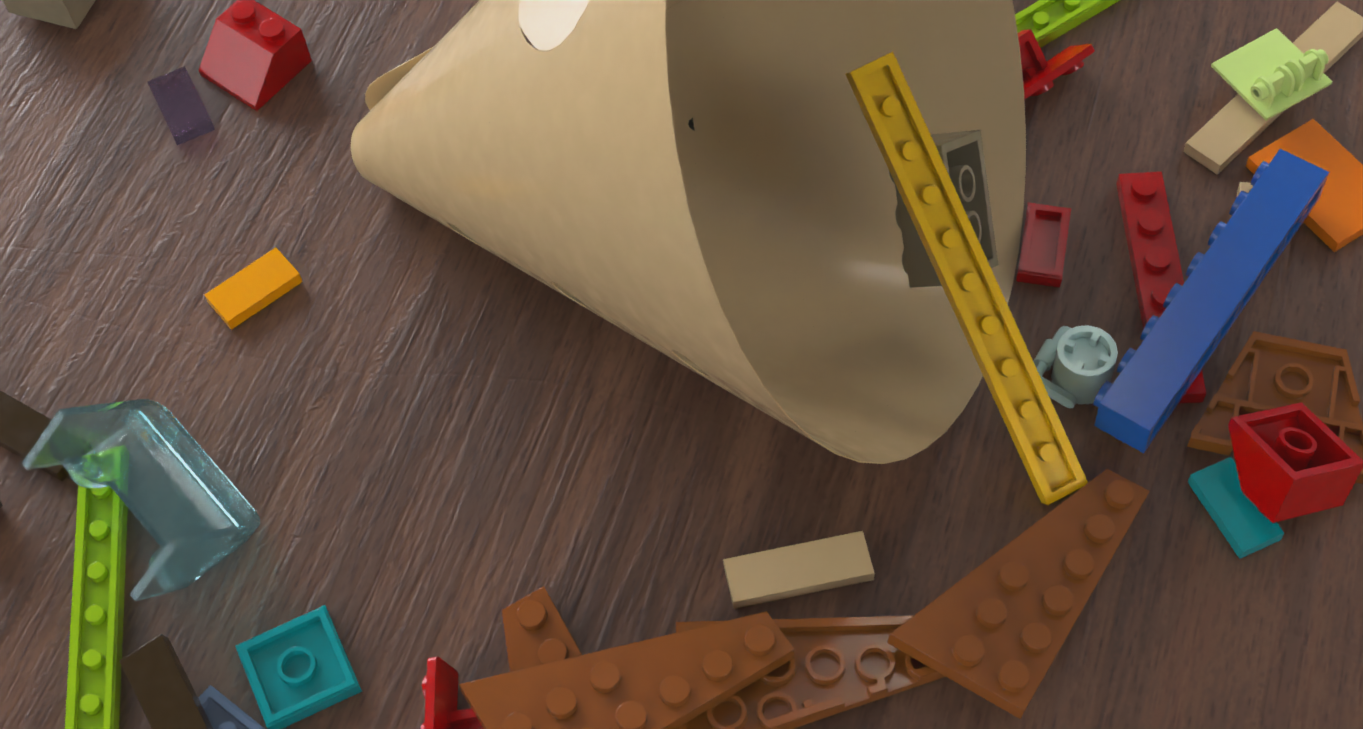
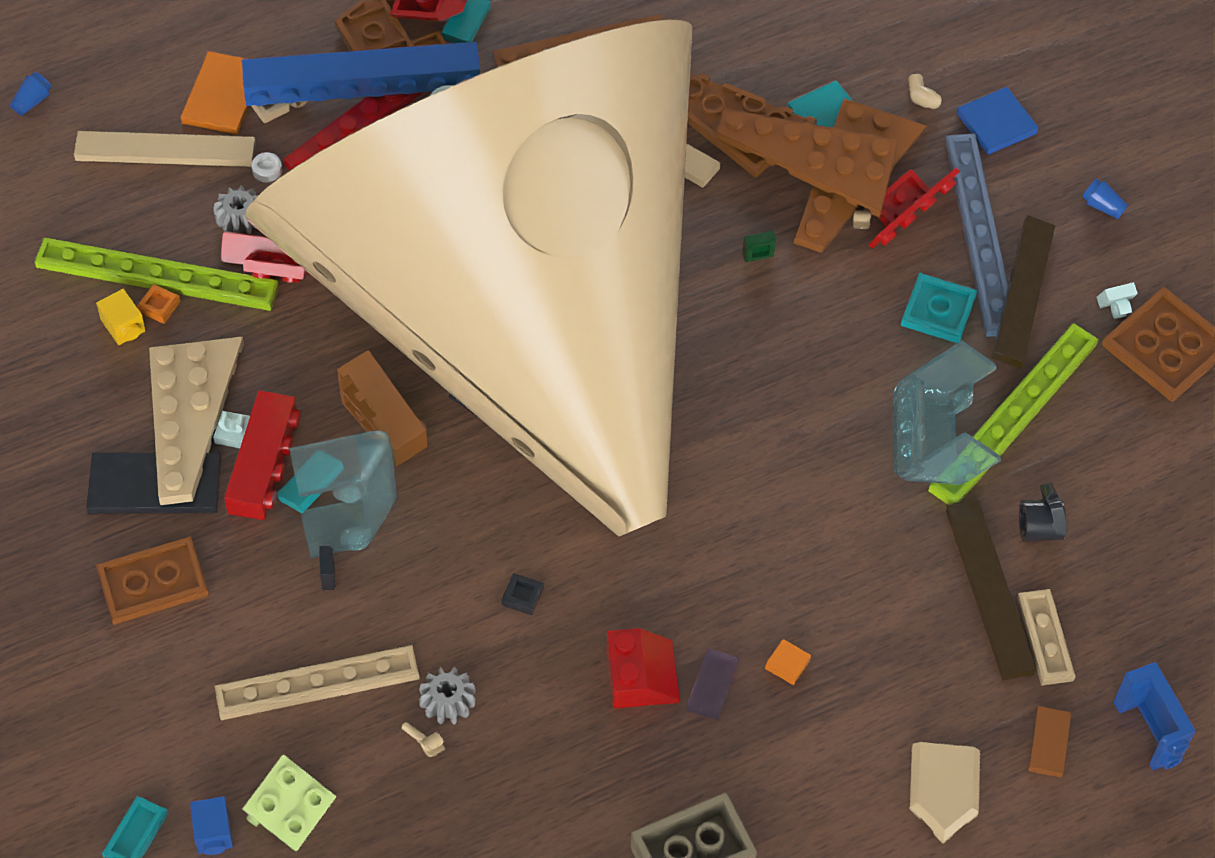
camera: 140 degrees left, 0 degrees up
light orange tile [204,247,303,330] -> none
yellowish green hinge [1211,28,1333,121] -> none
none -> light grey gear [213,185,259,234]
none -> white tile [252,152,282,182]
none -> black tile [501,573,544,615]
none -> dark green tile [742,230,776,262]
none -> orange tile [765,639,811,685]

